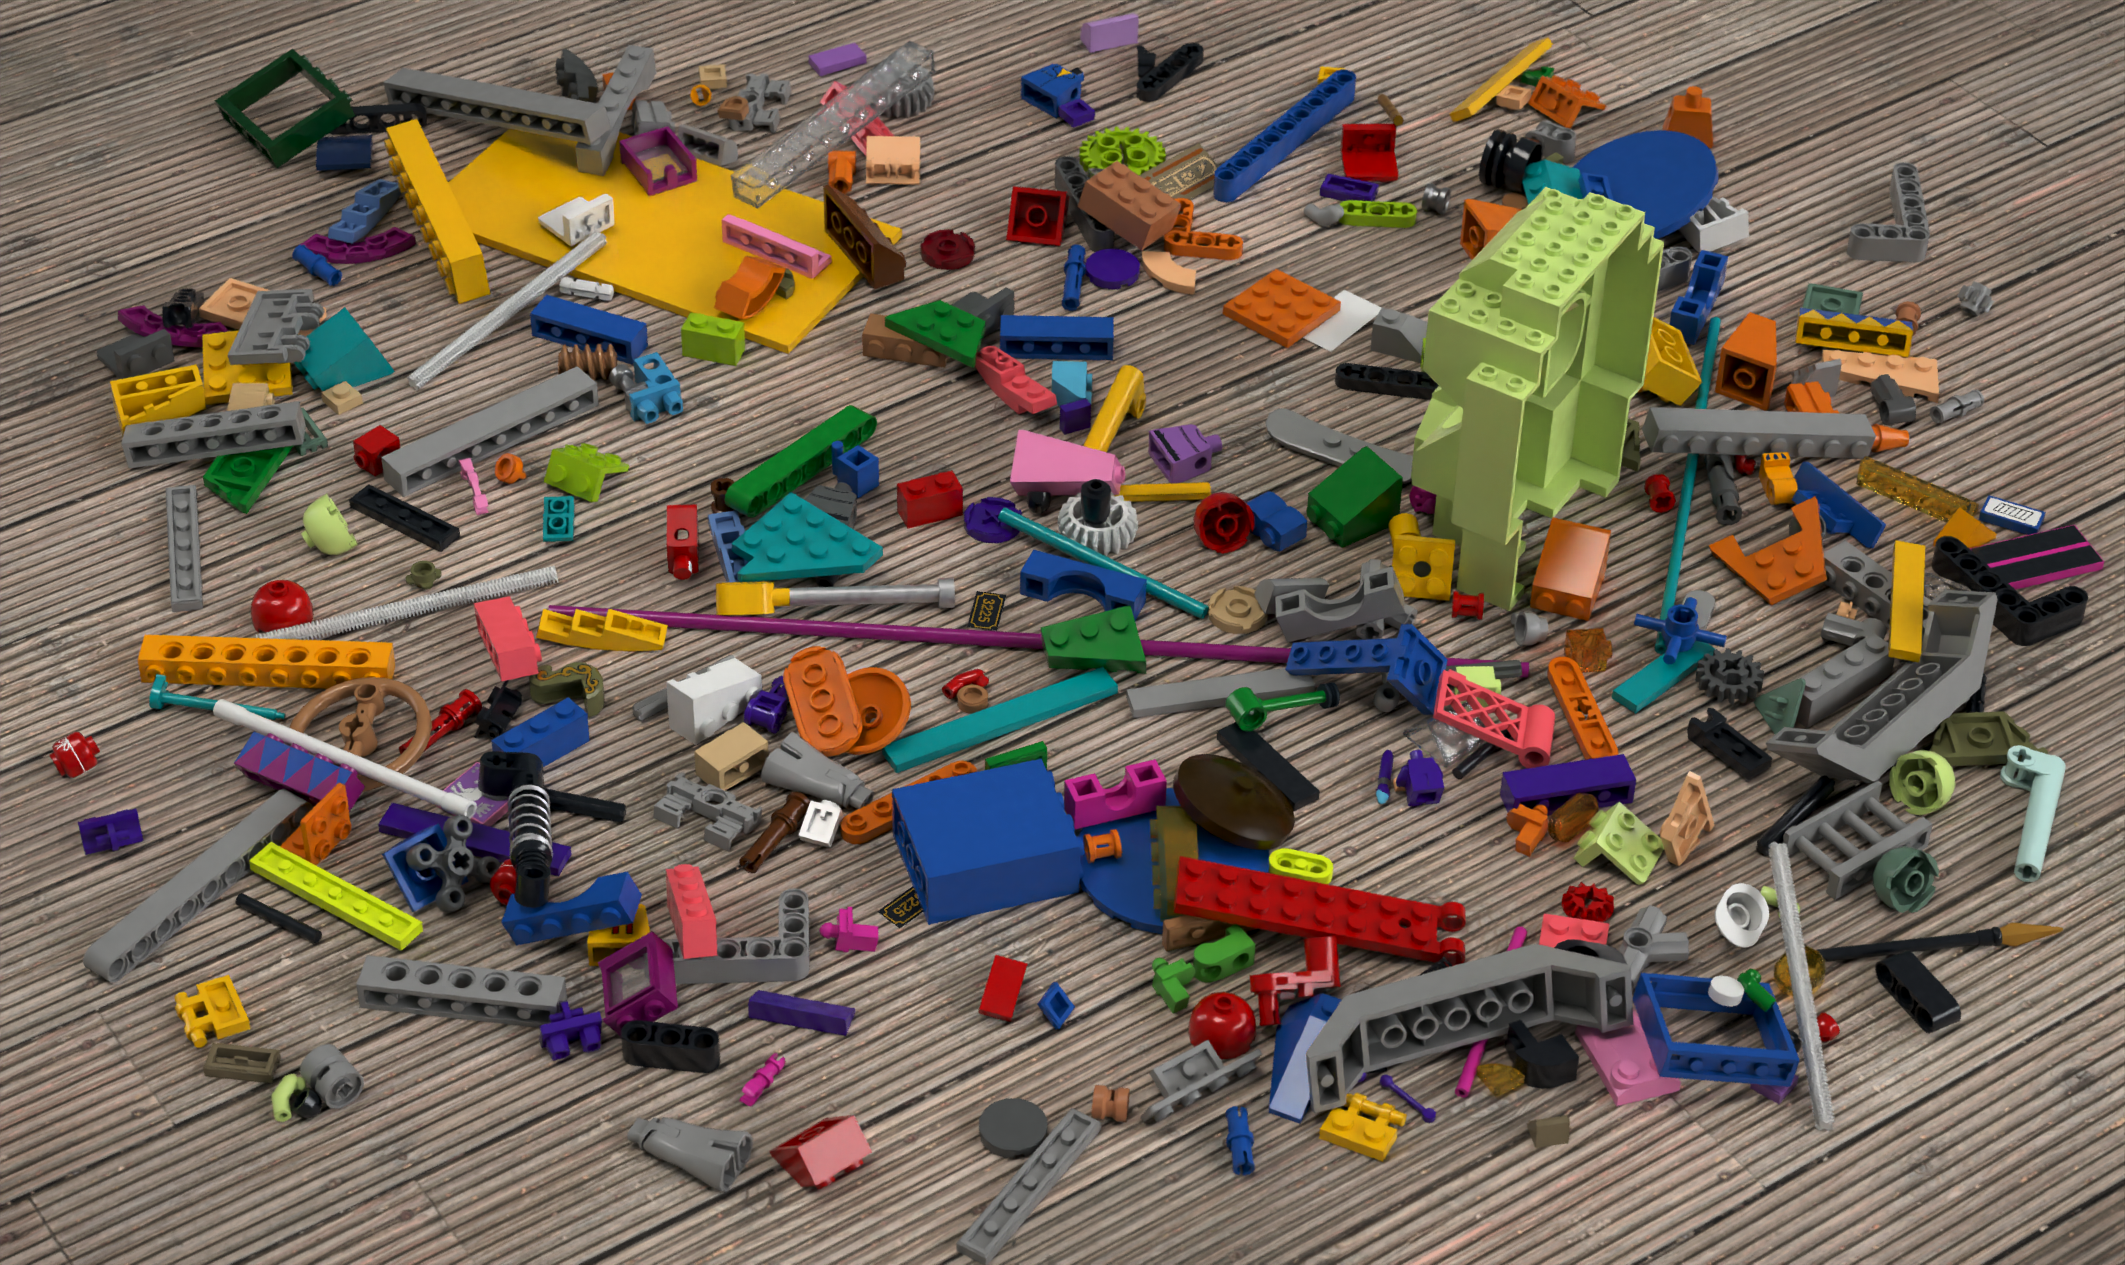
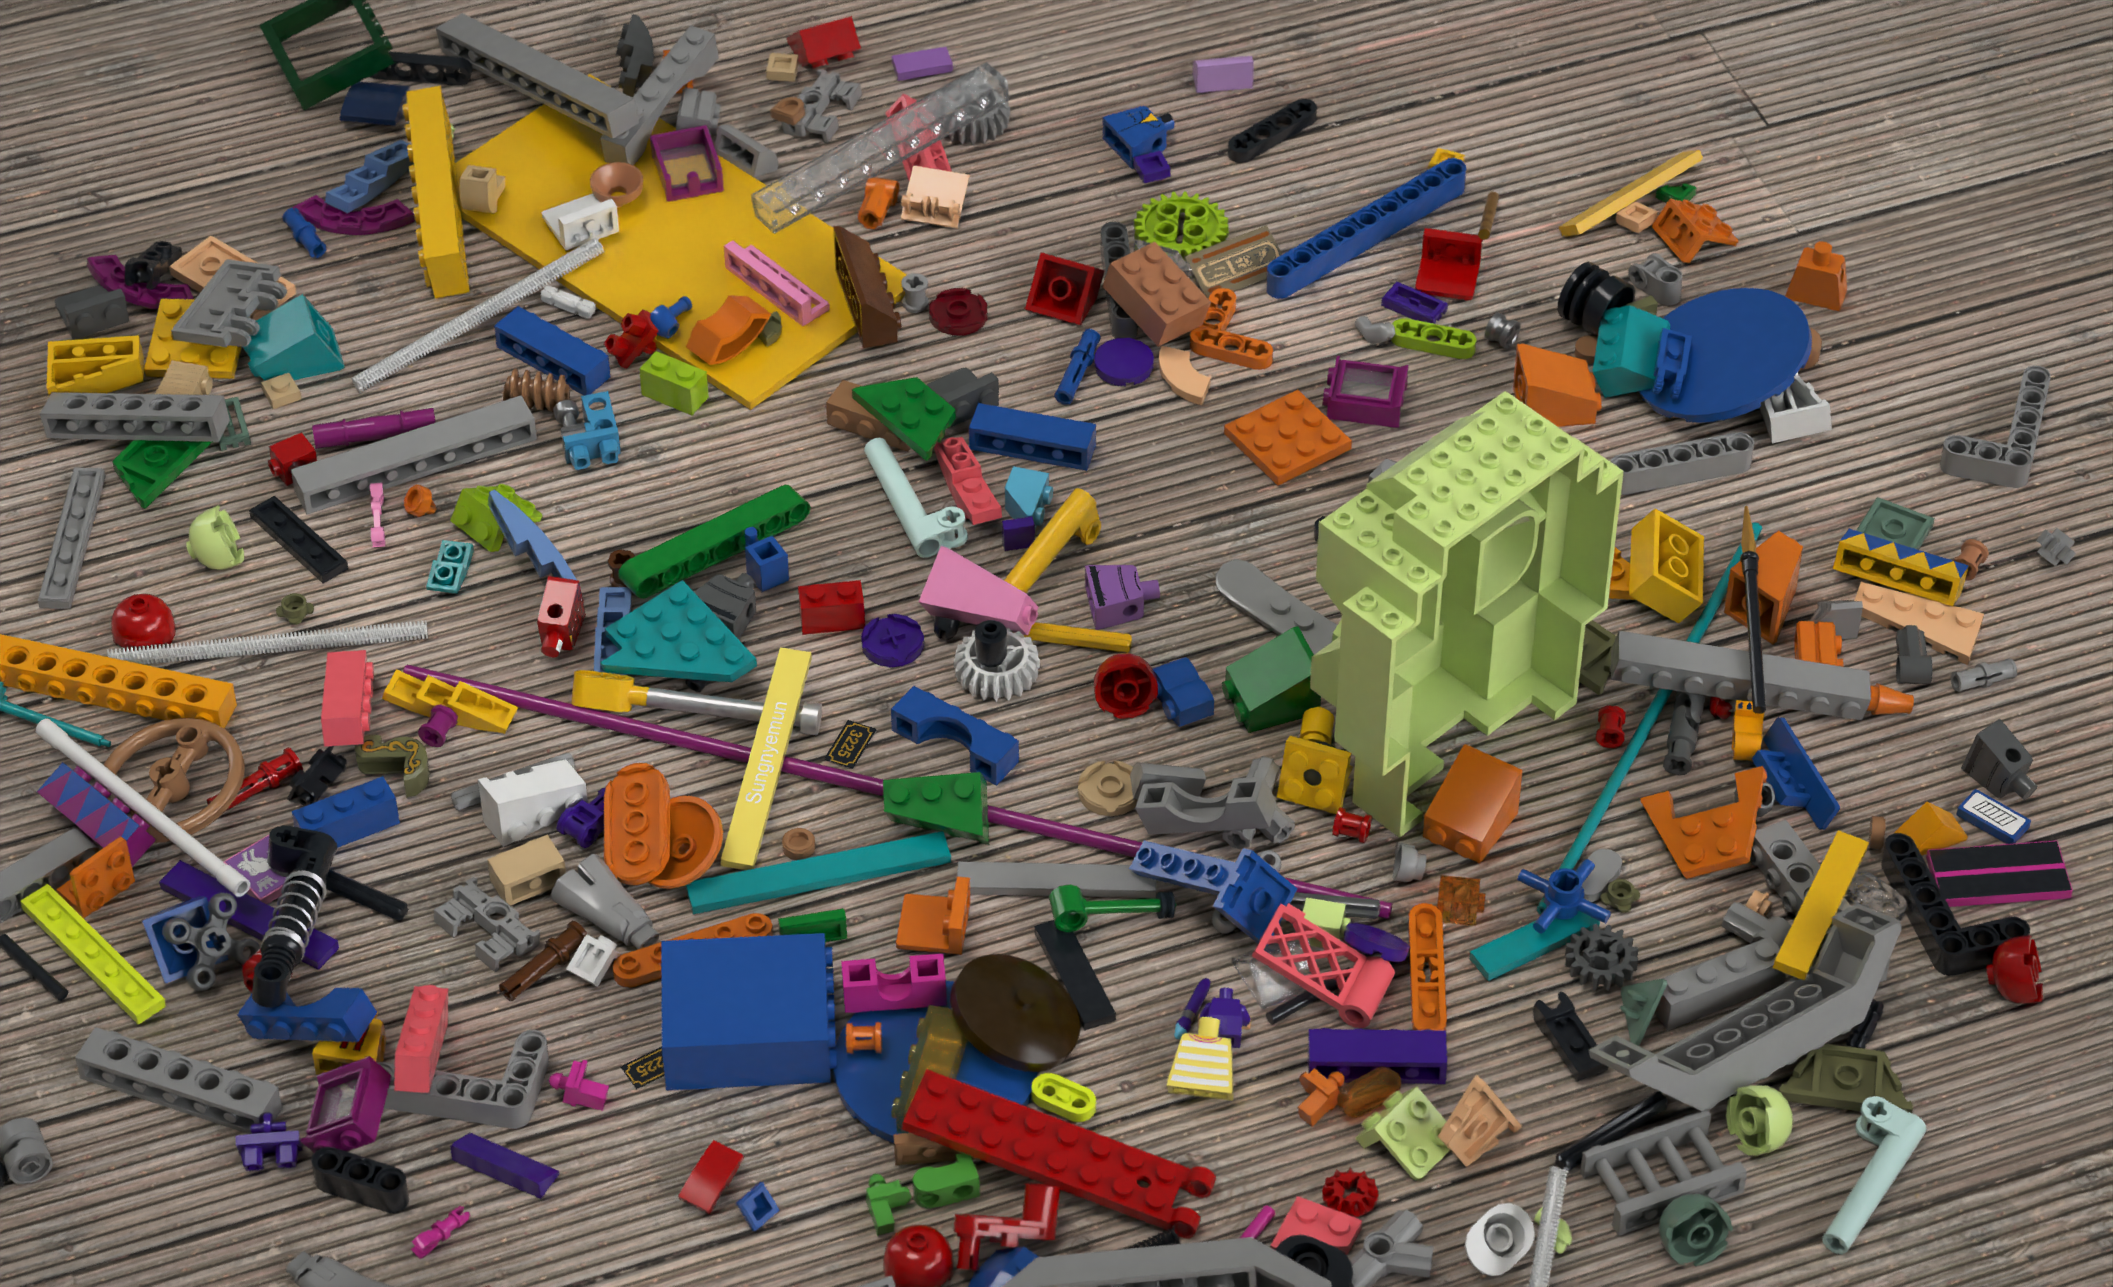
camera: 15 degrees right, 5 degrees up
light orange hinge [690,84,712,106] -> none
red arm [942,669,989,699] -> none
teal piece [998,507,1209,619] -> none
black piece [1137,45,1156,78] -> none
white sticker [1303,290,1381,352] -> none
blue arch [1669,250,1728,345] -> none
clear yellow fence [1856,456,1979,523] -> none
none -> magenta piece [312,408,436,449]
none -> magenta bush [418,704,458,747]
none -> tan brick [460,165,505,213]
none -> medium blue slope [488,490,577,580]
none -> nougat piece [590,162,643,207]
none -> red hips [604,309,658,369]
none -> blue bar [650,296,692,338]
none -> light yellow tile [721,647,812,870]
none -> red slope [786,16,861,69]
none -> light aqua axle [864,438,968,558]
none -> orange bracket [896,877,971,955]
none -> light grey bush [902,273,929,313]
none -> light yellow torso [1167,1017,1234,1101]
none -> magenta window [1322,356,1409,428]
none -> dark purple tile [1343,923,1410,962]
none -> olive plate [1601,879,1640,913]
none -> black piece [1740,506,1766,714]
none -> medium nougat tile [1868,816,1886,849]
none -> dark grey torso [1961,719,2038,800]
none -> red cylinder [1987,935,2043,1004]

